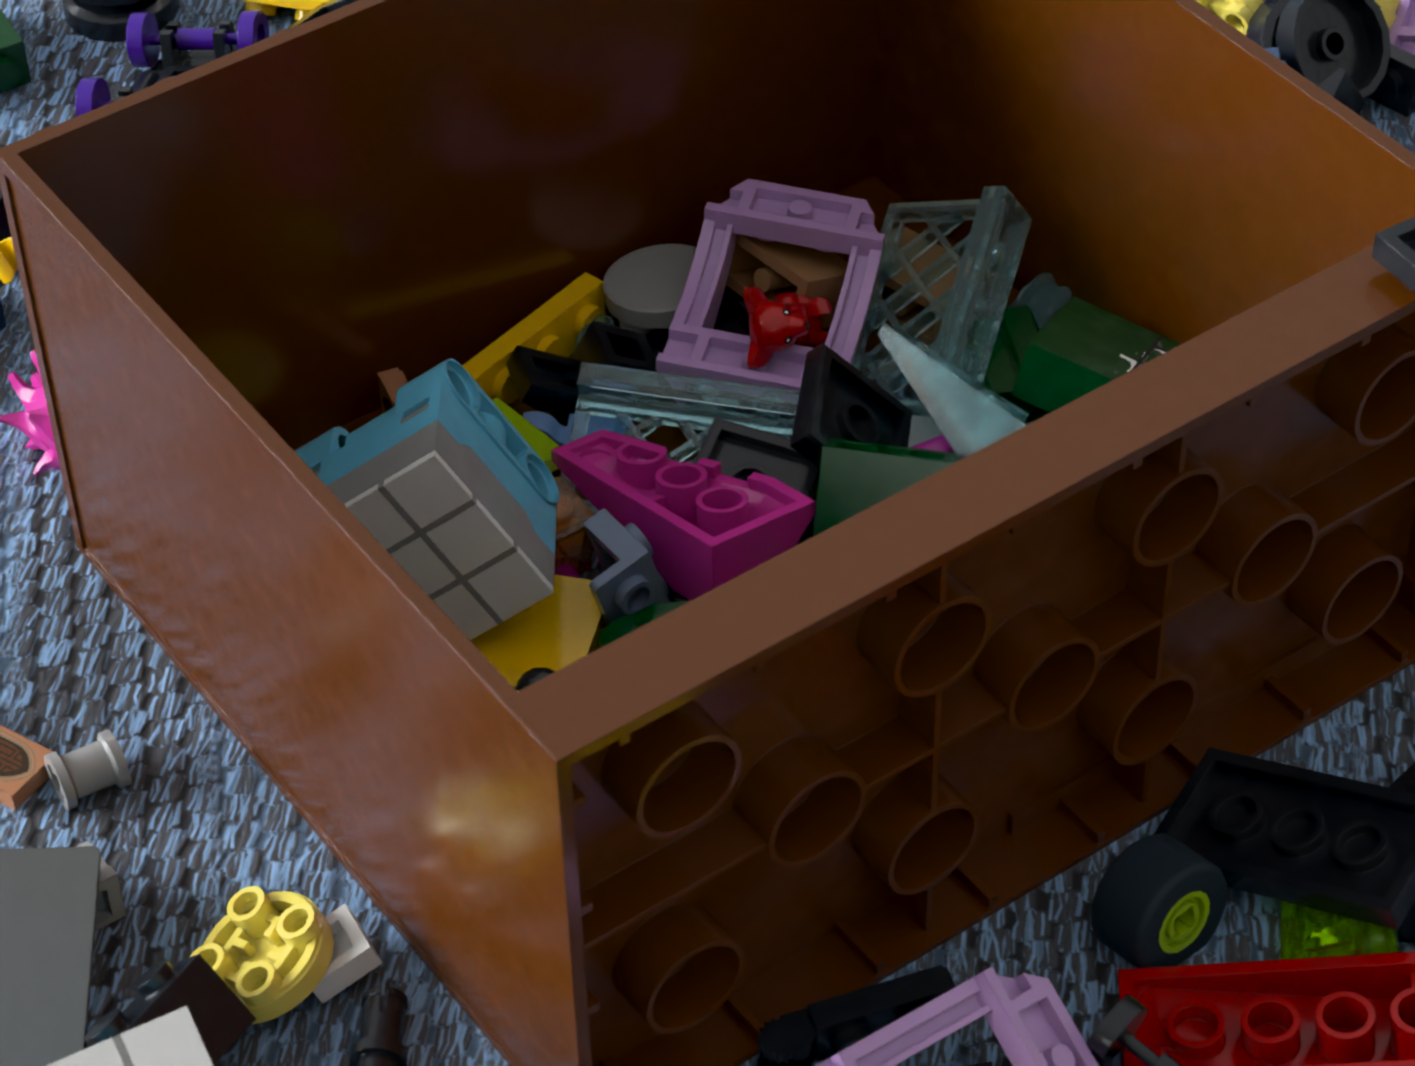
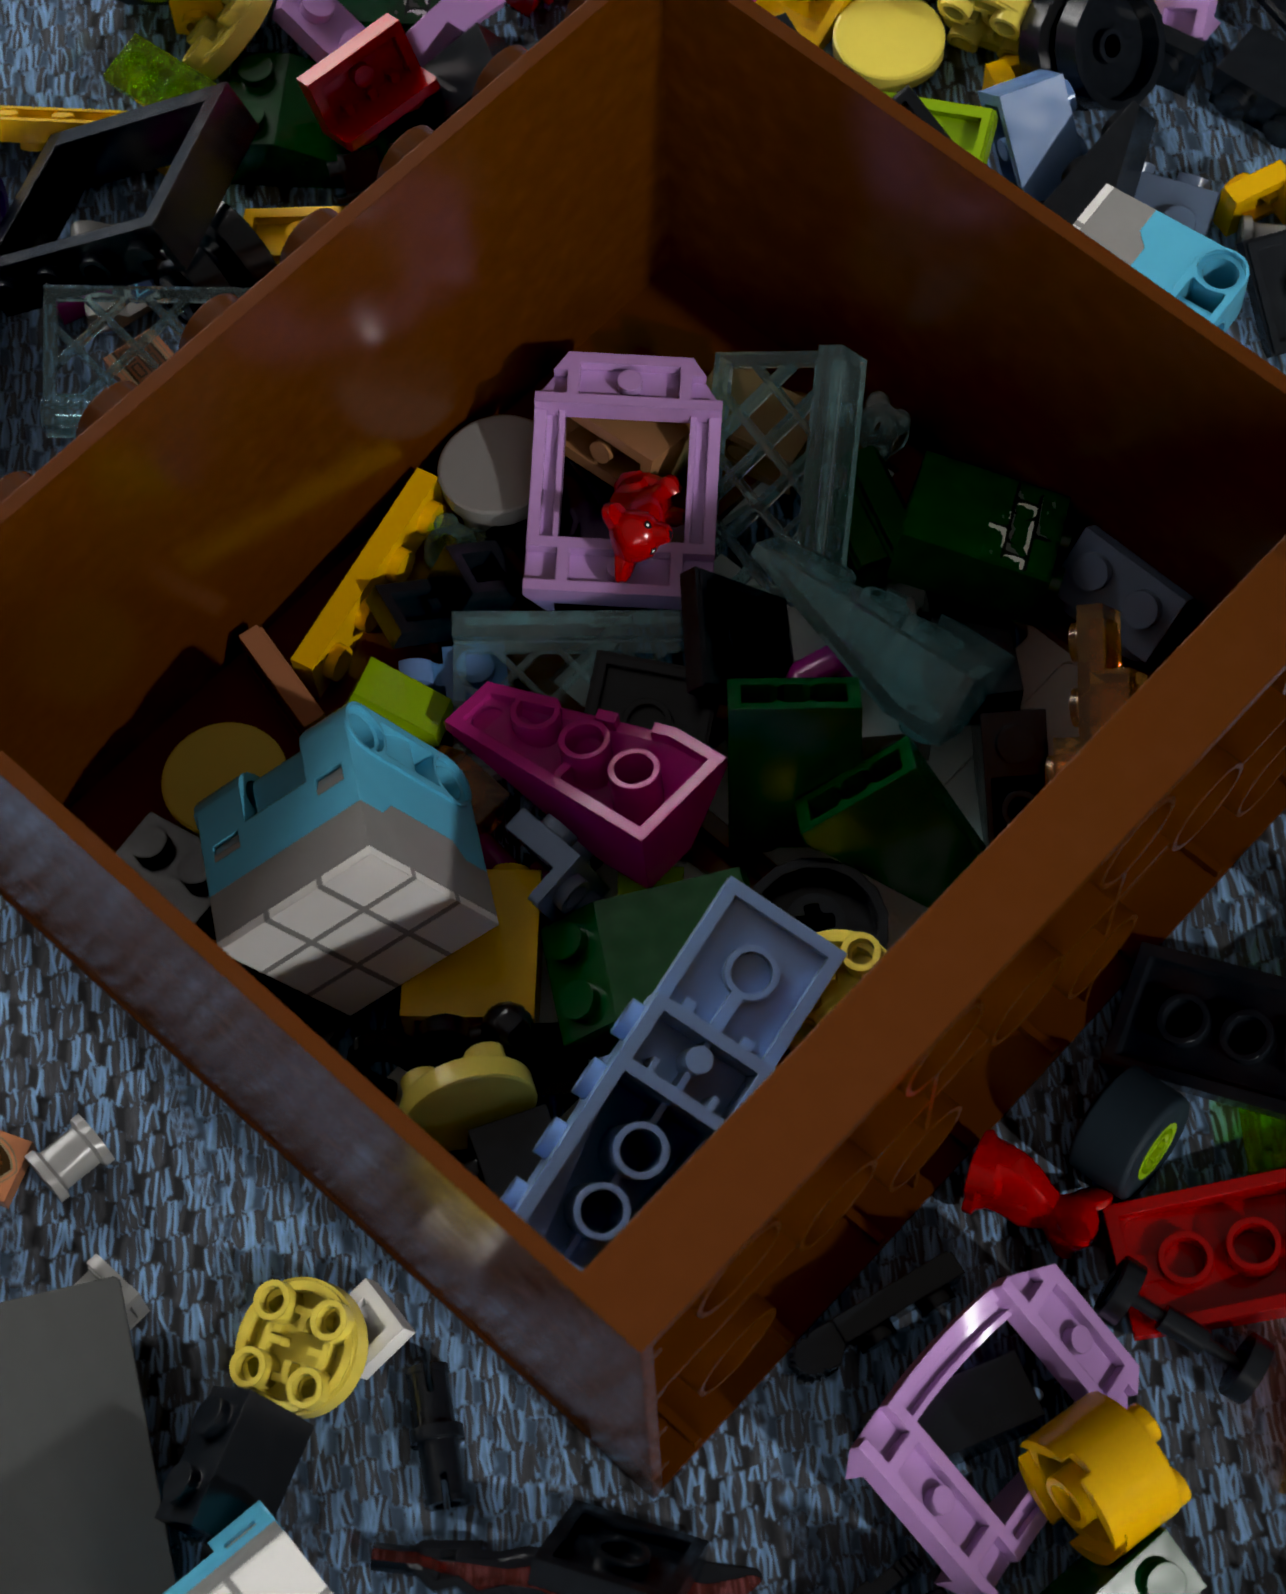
camera: 10 degrees left, 20 degrees up
none -> red animal [961,1129,1113,1259]

